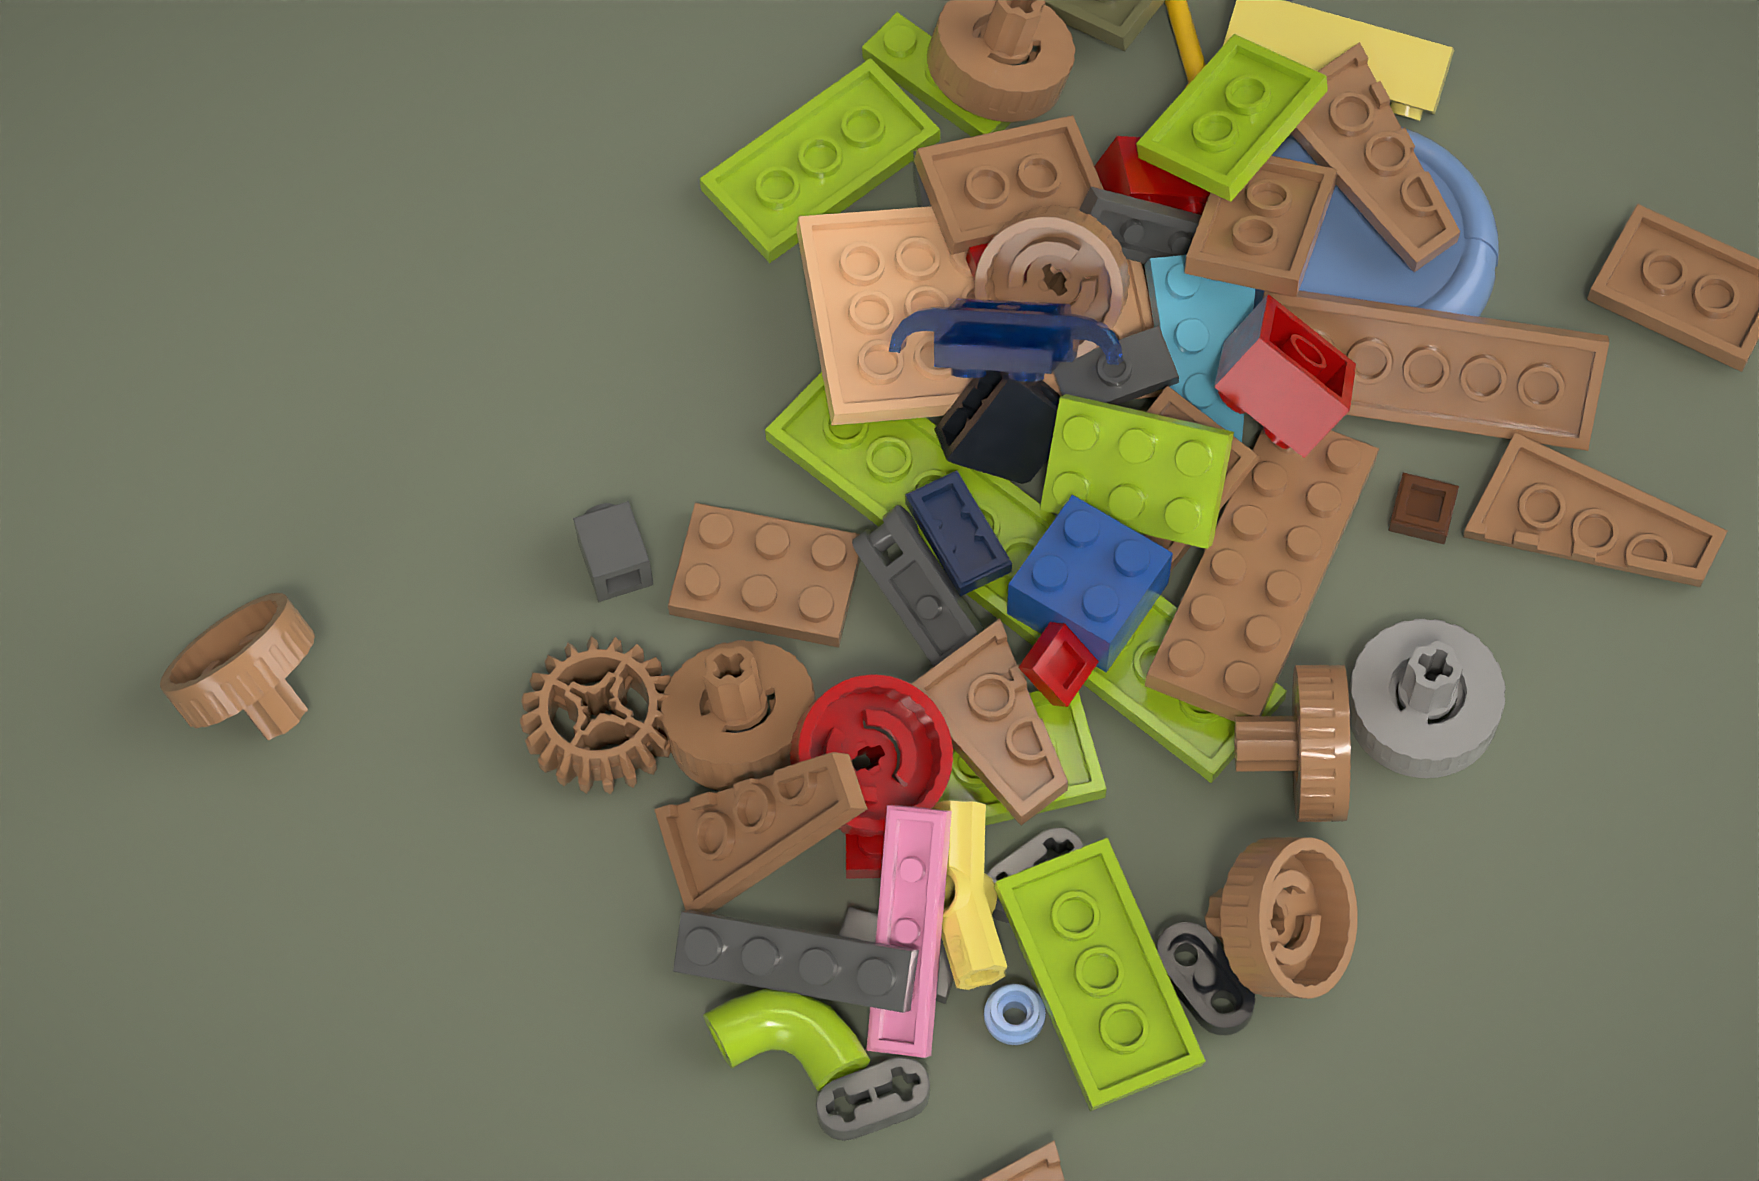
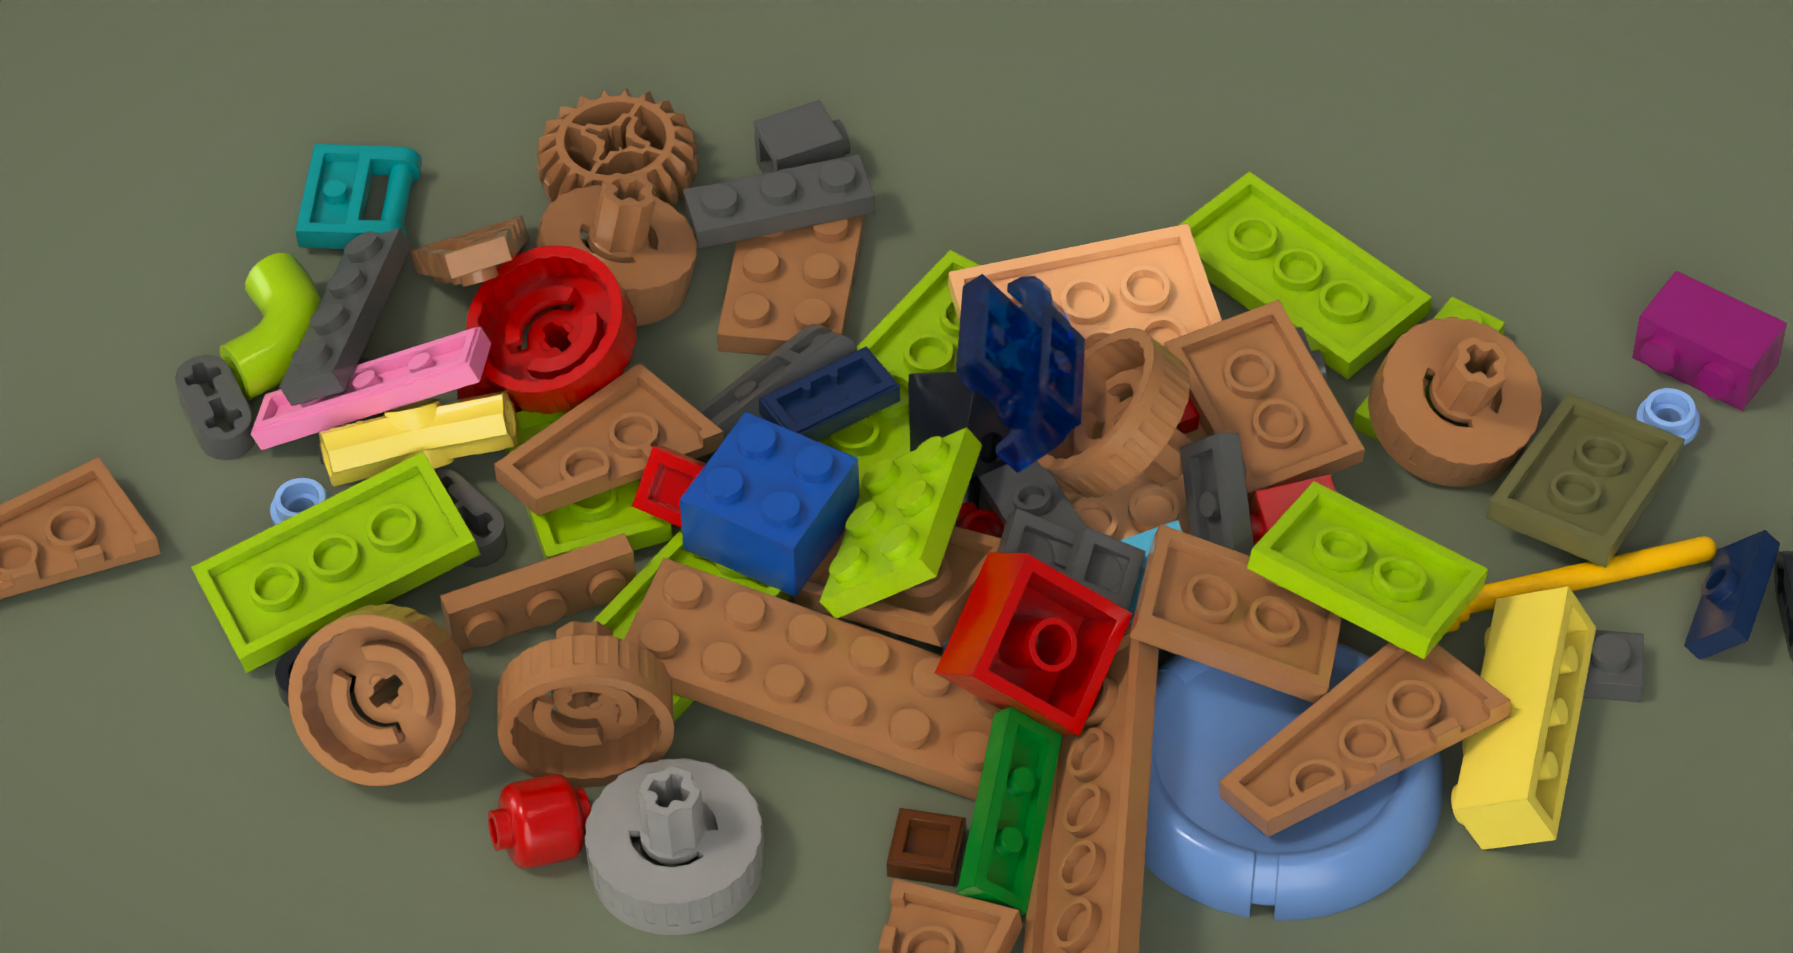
camera: 85 degrees right, 15 degrees down
none -> teal plate [295,144,422,249]
none -> medium nougat plate [440,533,636,652]
none -> red head [488,774,591,869]
none -> dark grey plate [683,154,875,249]
none -> green plate [957,706,1062,916]
none -> dark grey slope [997,508,1146,611]

